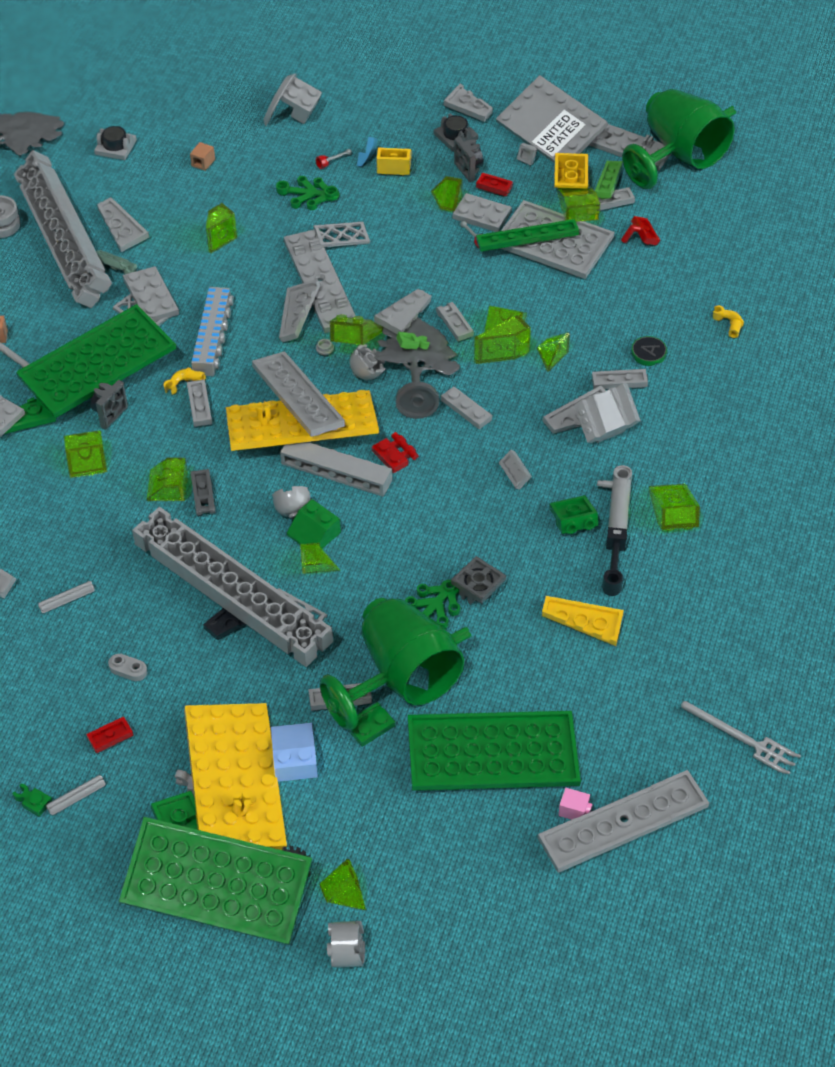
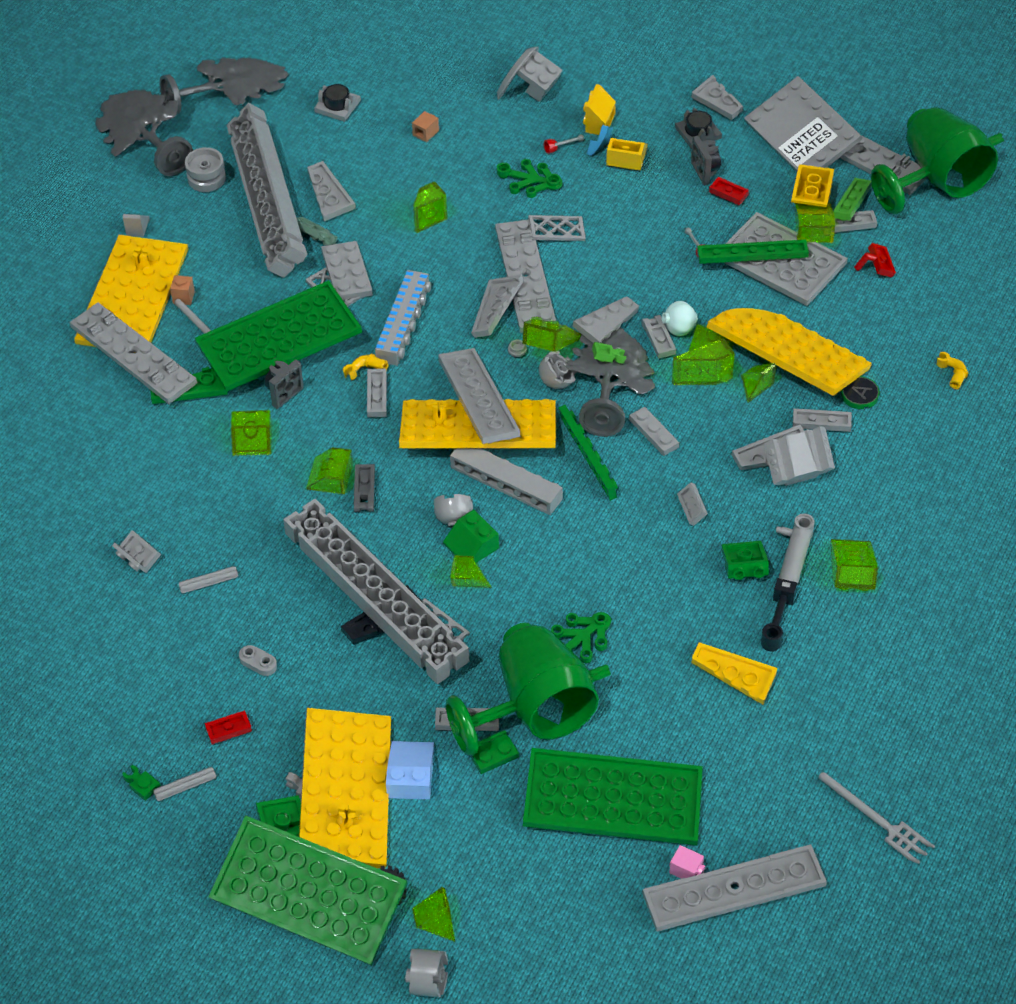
camera: 10 degrees right, 0 degrees up
red plate [372,432,419,474] -> none
clear neon green slope [431,176,463,212] -> none
dark grey piece [451,556,506,605] -> none
light grey plate [453,193,512,232] -> none
light grey tile [517,143,537,165] -> none
none -> green plate [558,405,618,501]
none -> yellow slope [583,84,616,135]
none -> light aqua plant [662,301,698,336]
none -> yellow plate [707,308,872,396]

